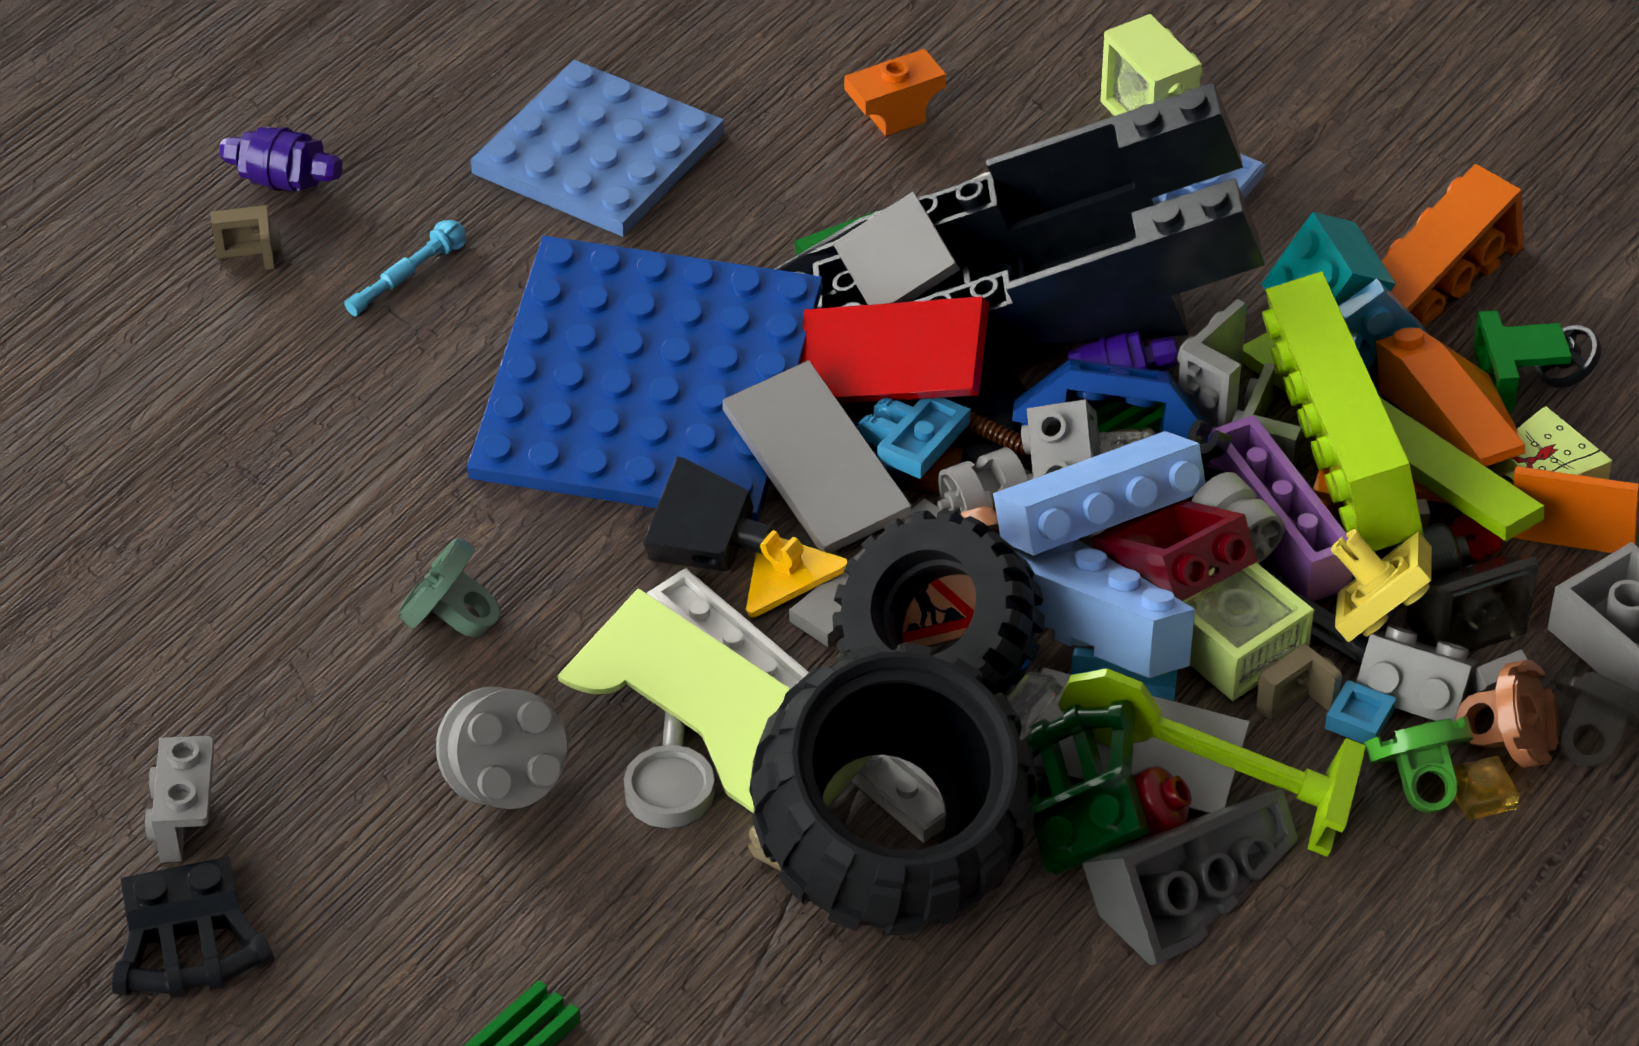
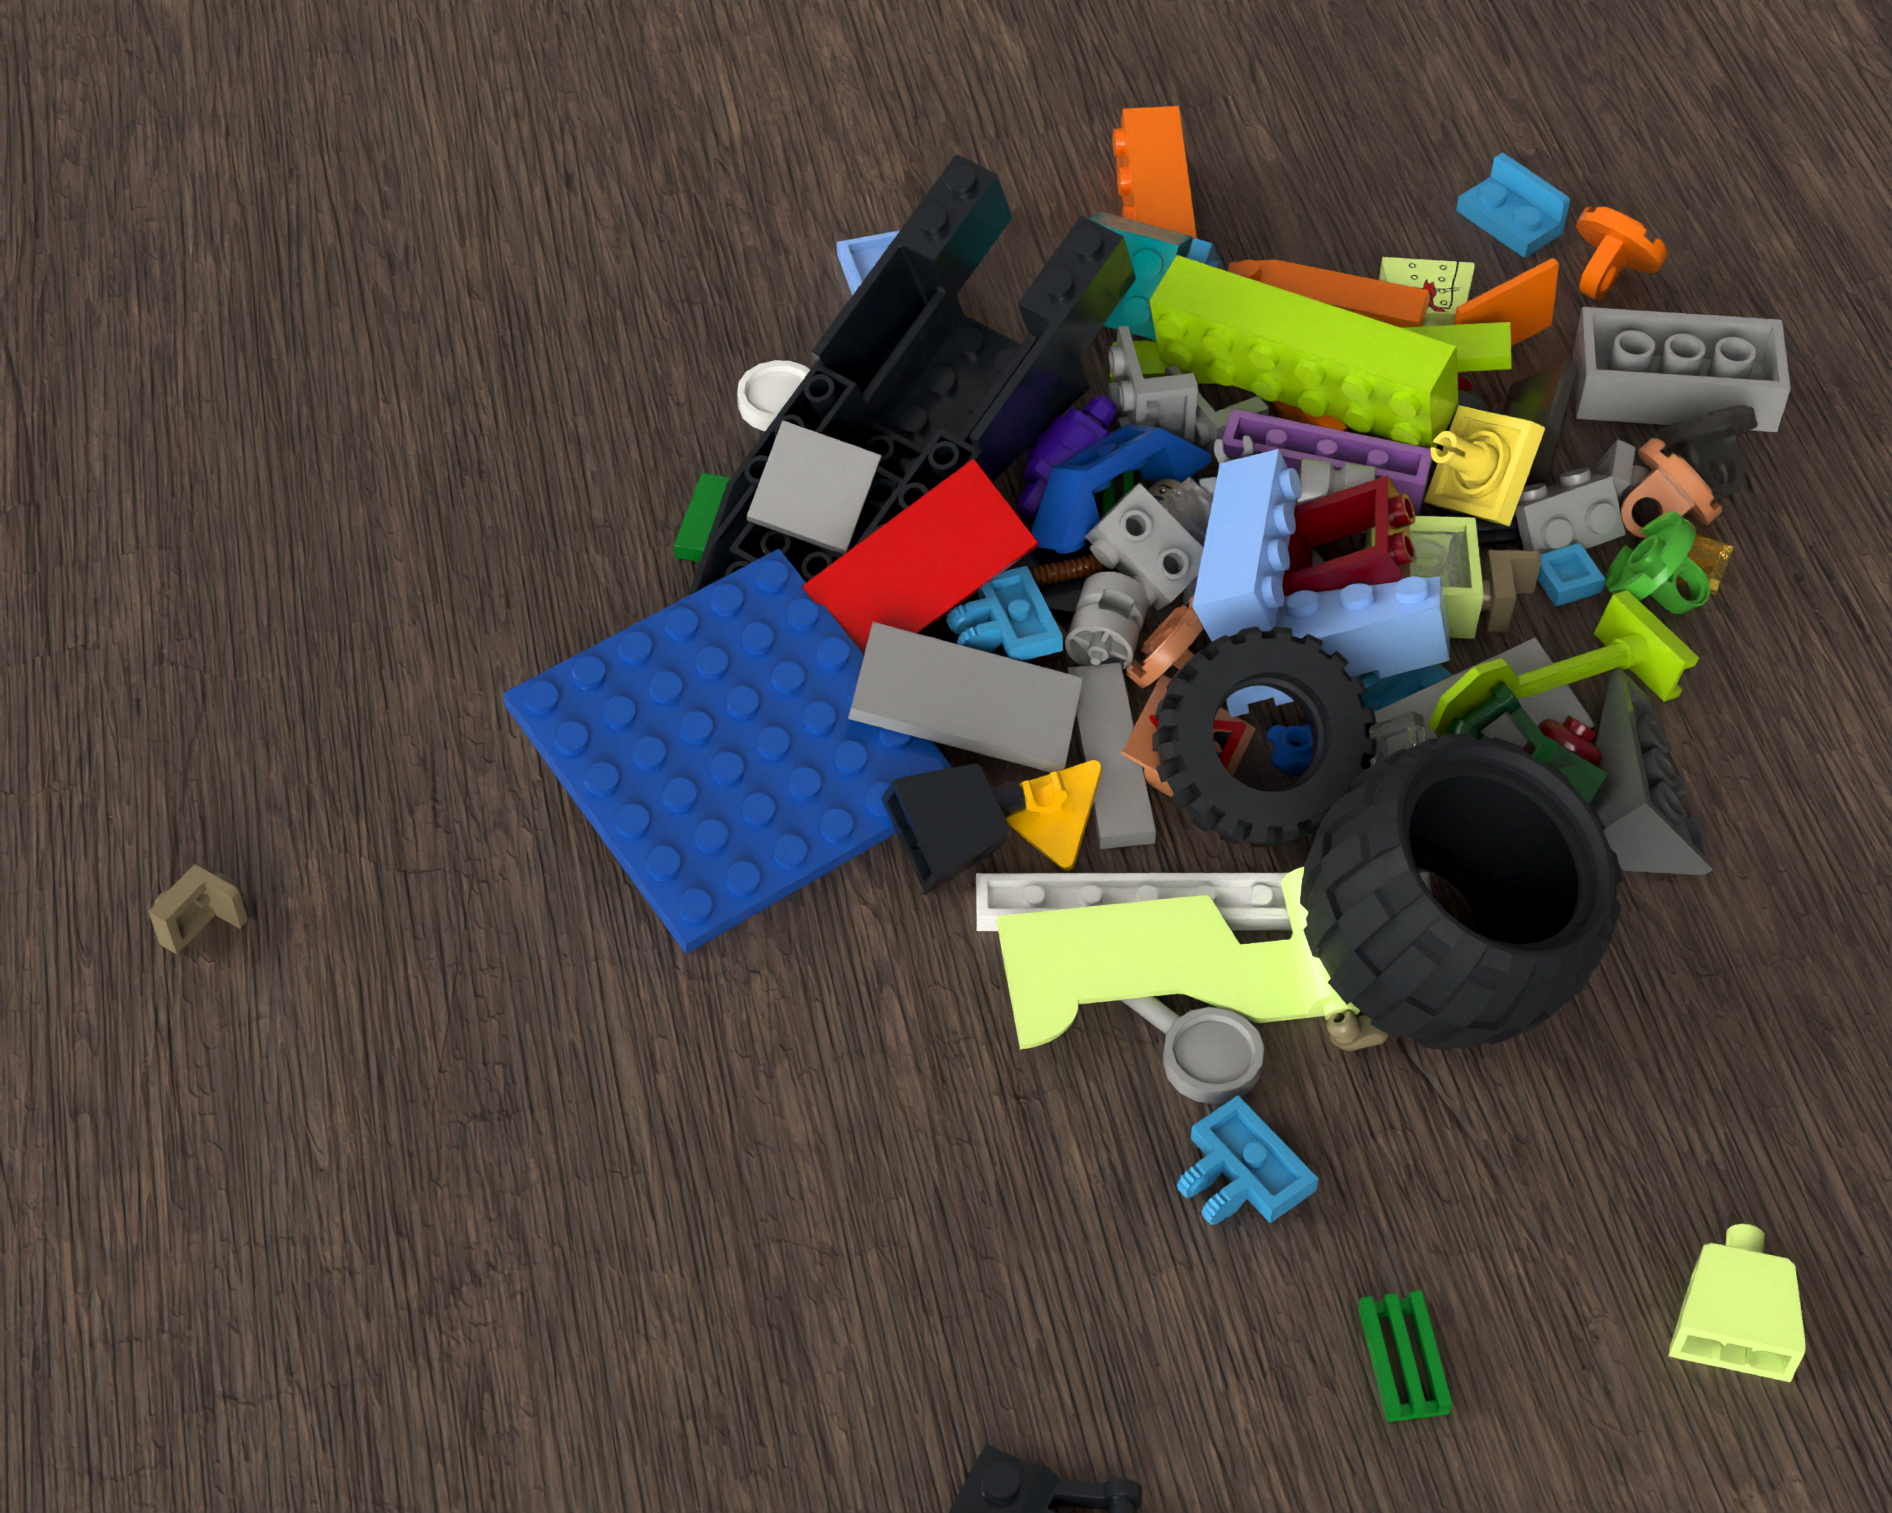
camera: 50 degrees left, 5 degrees up
light grey bracket [145,736,214,863] -> none
dark purple piece [219,126,343,192] -> none
medium azure piece [344,220,466,316] -> none
sand green tile [397,537,500,638] -> none
light grey wheel [436,687,567,809] -> none
medium blue plate [470,60,724,237] -> none
orange brick [844,48,946,136] -> none
yellowish green piece [1100,14,1202,116] -> none
green piece [1472,310,1601,413] -> none
none -> dark azure hinge [1176,1095,1319,1225]

